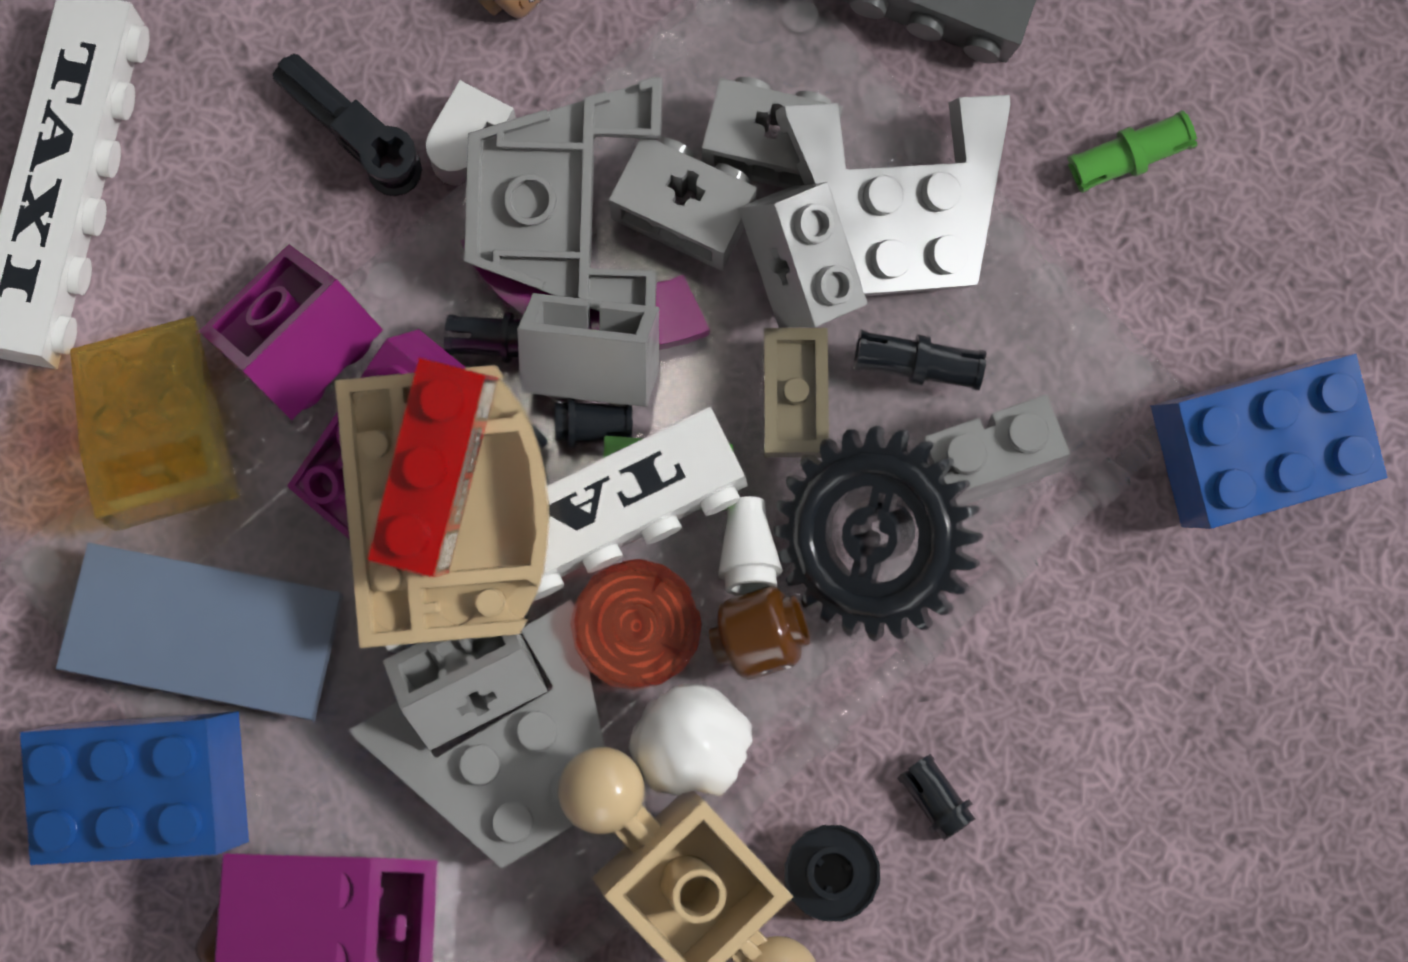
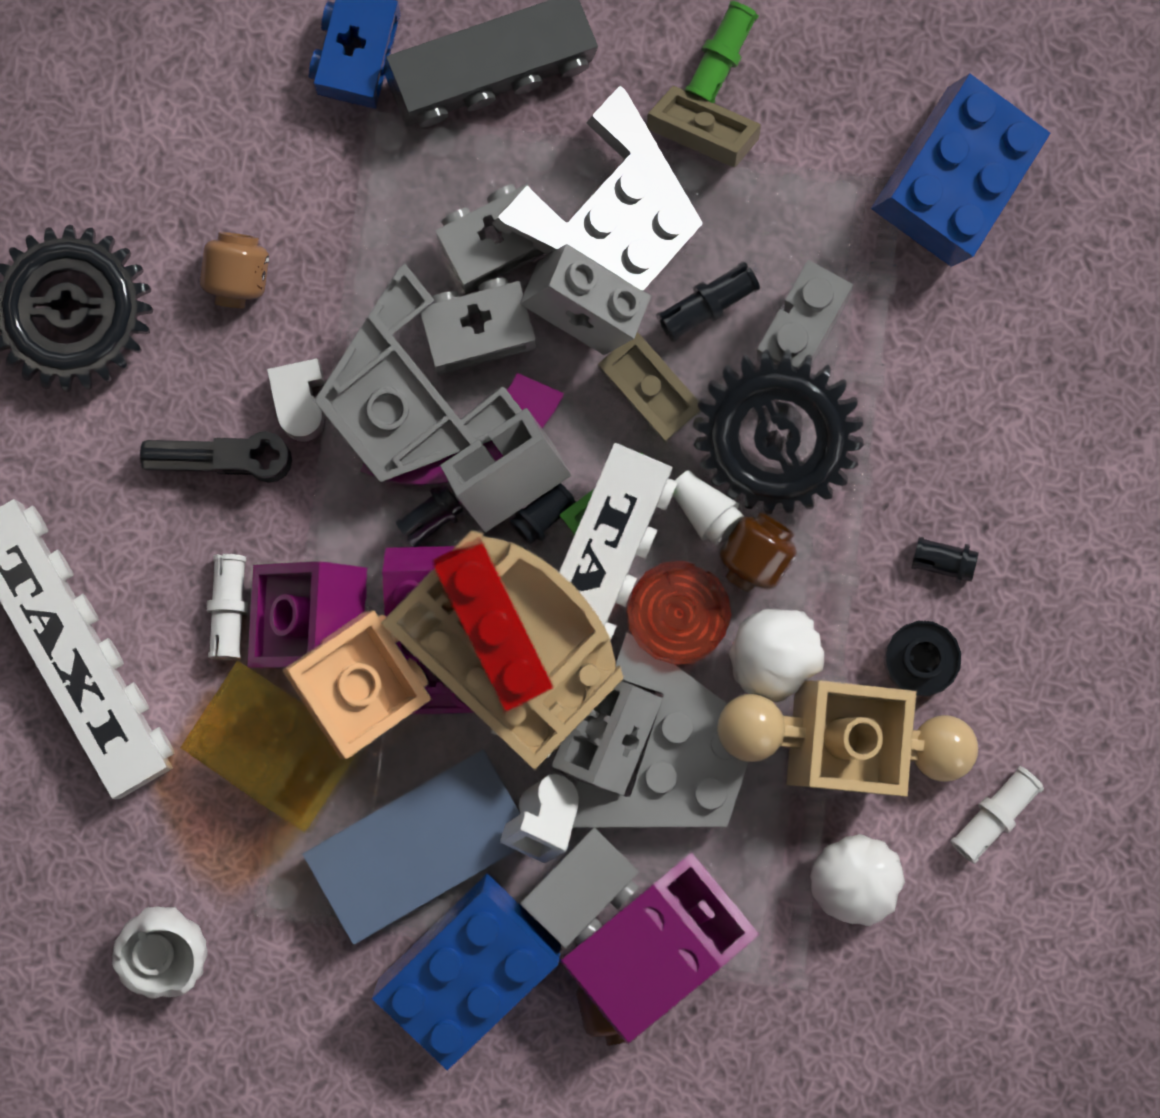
camera: 40 degrees left, 5 degrees up
none -> white pin [207,554,248,660]
none -> light nougat plate [282,611,431,759]
none -> white leg [500,774,579,863]
none -> light grey piece [520,828,639,948]
none -> dark tan plate [647,86,761,168]

